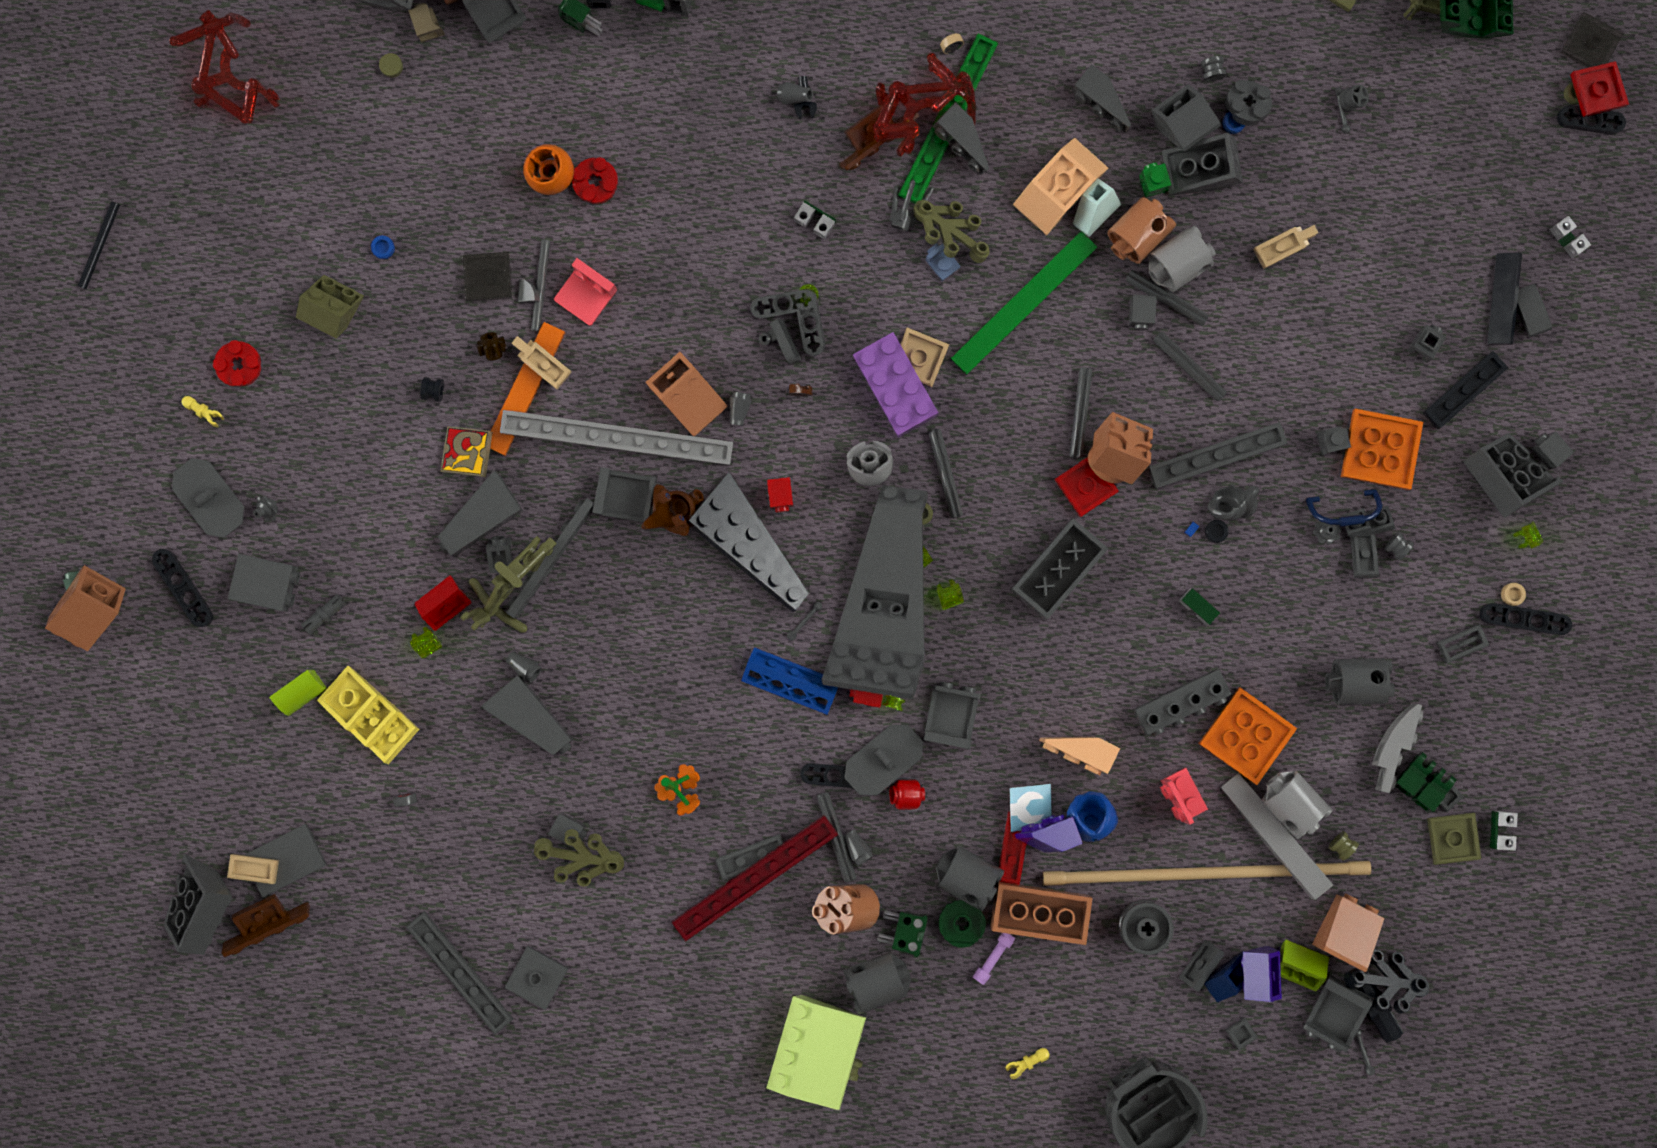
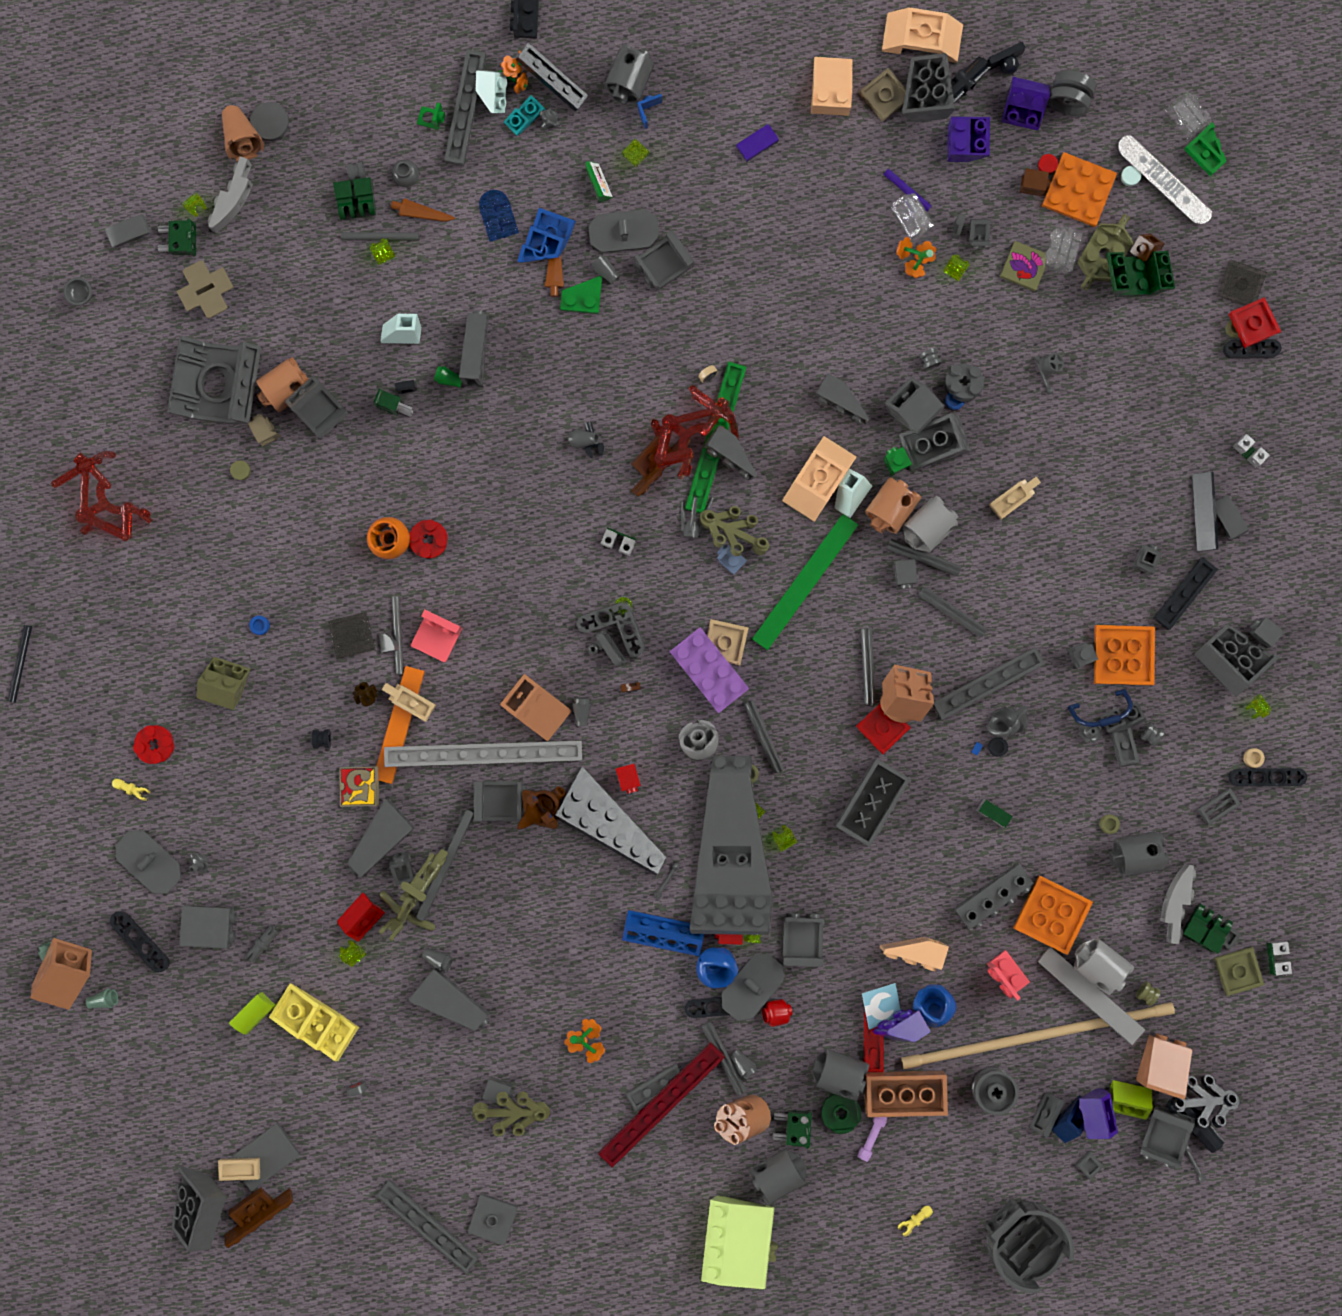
camera: 10 degrees left, 0 degrees up
none -> sand green cone [86,988,118,1009]
none -> blue piece [696,947,738,989]
none -> olive tile [1099,814,1120,834]

